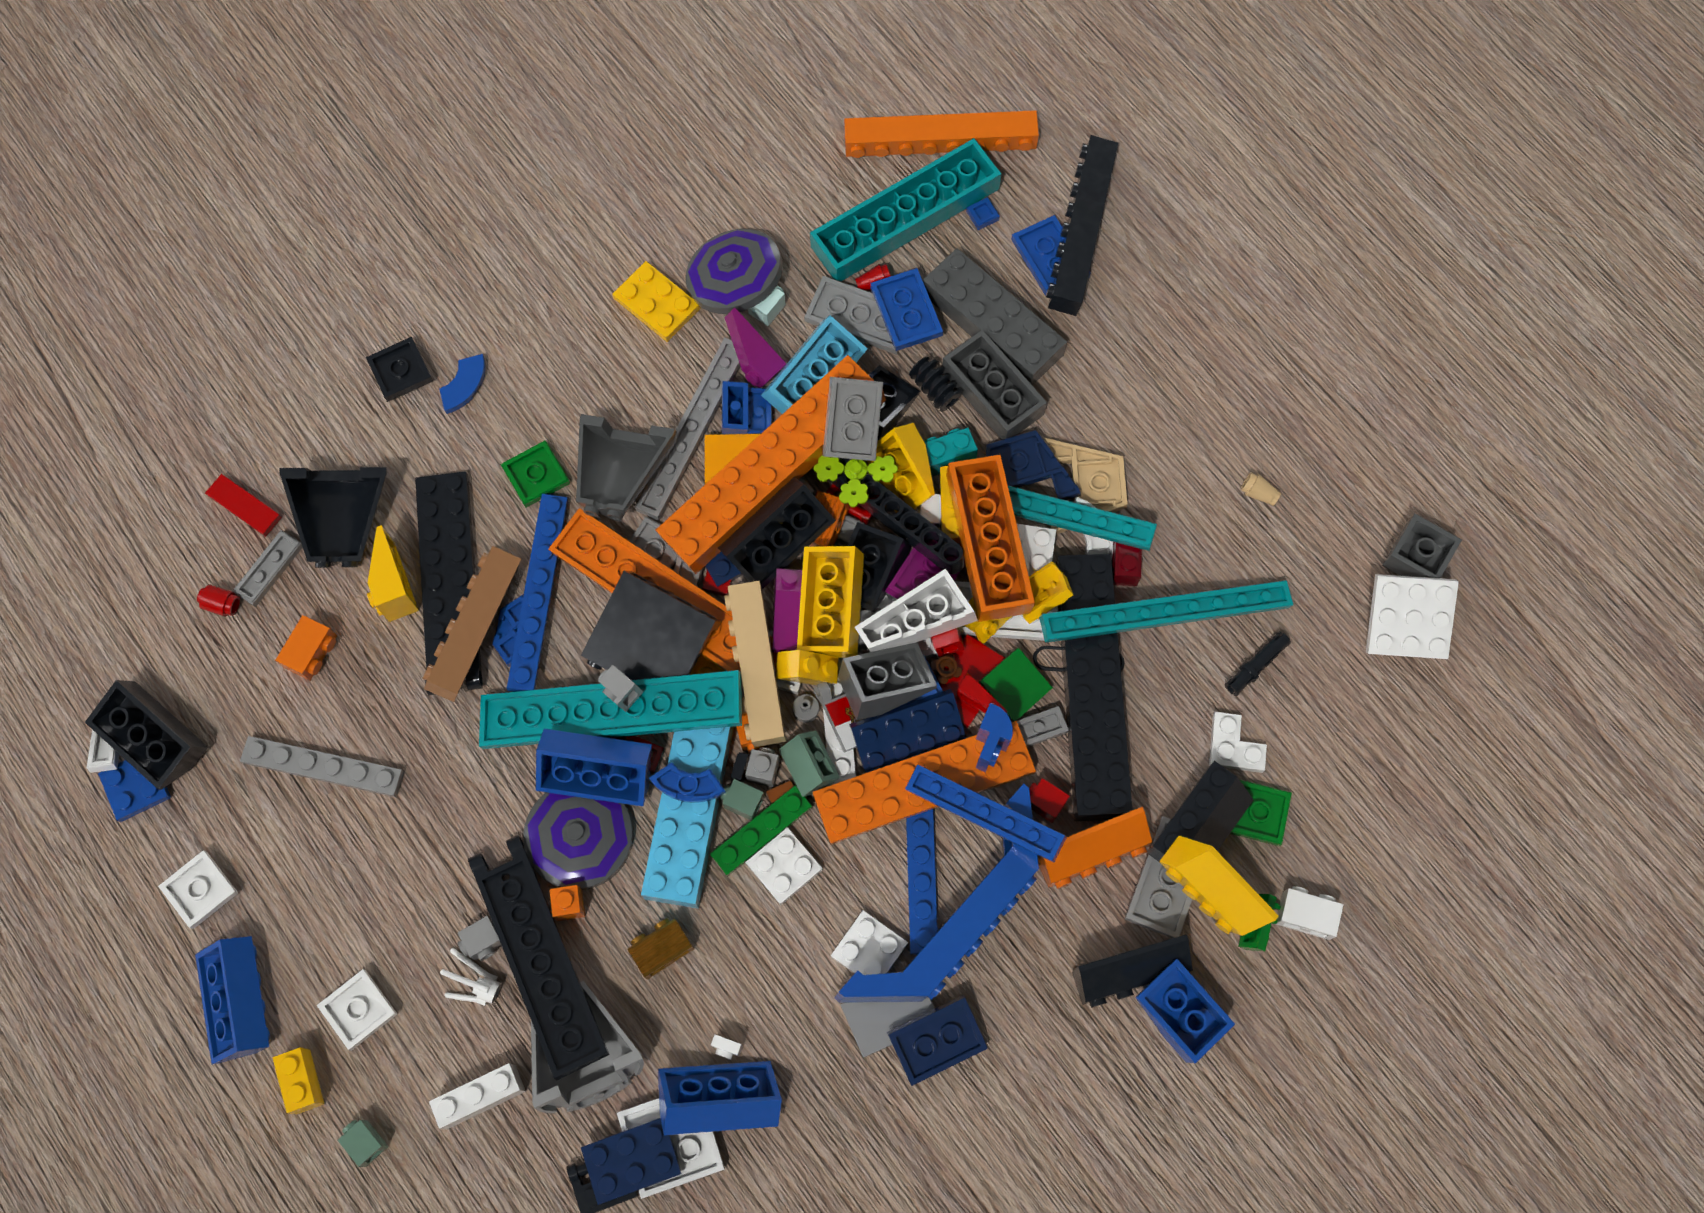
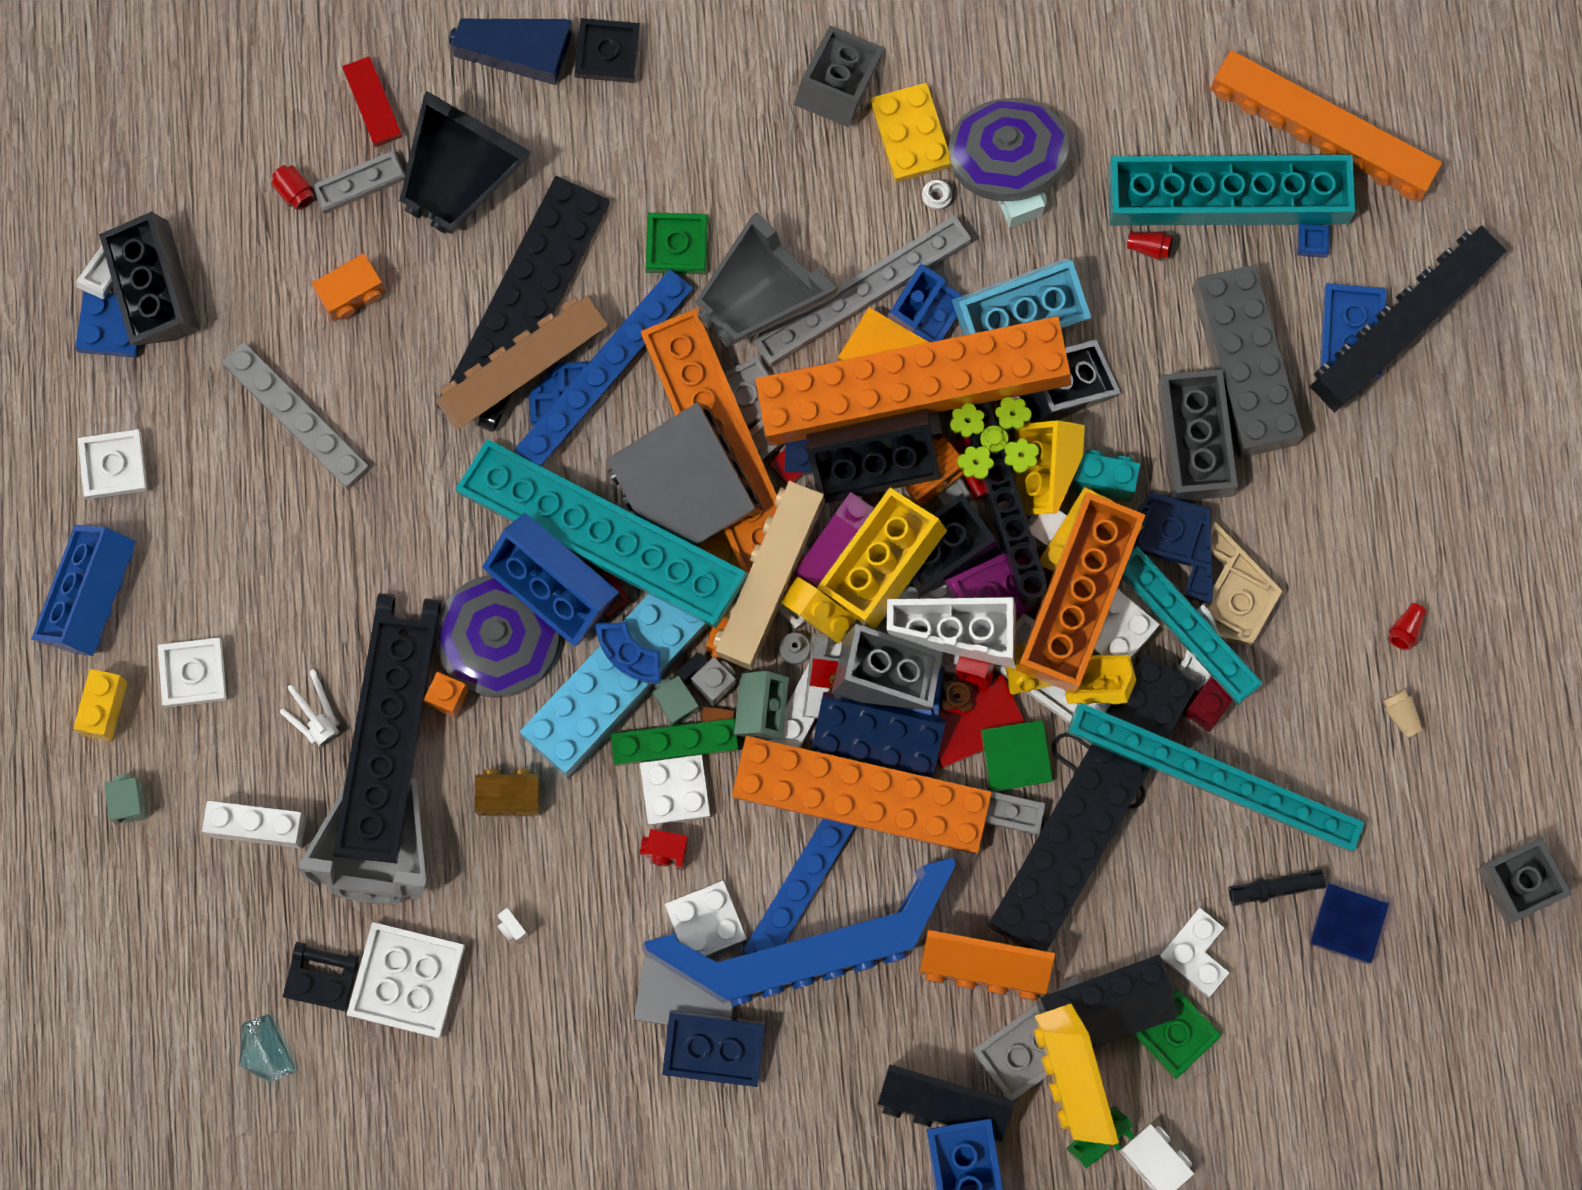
camera: 30 degrees right, 5 degrees up
yellow slope [367,525,419,622] -> none
blue tile [439,354,486,414] -> none
light grey brick [457,916,502,961] -> none
dark blue plate [581,1118,682,1205] -> none
light grey brick [598,665,644,712] -> none
blue slope [658,1061,782,1135] -> none
magenta slope [724,307,786,388] -> none
light grey plate [804,276,899,355] -> none
light grey tile [822,377,883,461] -> none
blue plate [870,268,943,351] -> none
blue plate [905,765,1067,863] -> none
black piece [909,357,963,412] -> none
red slope [956,673,1007,714] -> none
blue brick [976,703,1013,772] -> none
red brick [1029,778,1070,823] -> none
white plate [1366,574,1459,659] -> none
none -> dark blue slope [449,18,573,85]
none -> red brick [640,829,688,871]
none -> dark grey slope [794,26,884,127]
none -> white plate [922,180,952,210]
none -> clear blue plate [1308,883,1389,965]
none -> red cone [1388,603,1427,650]

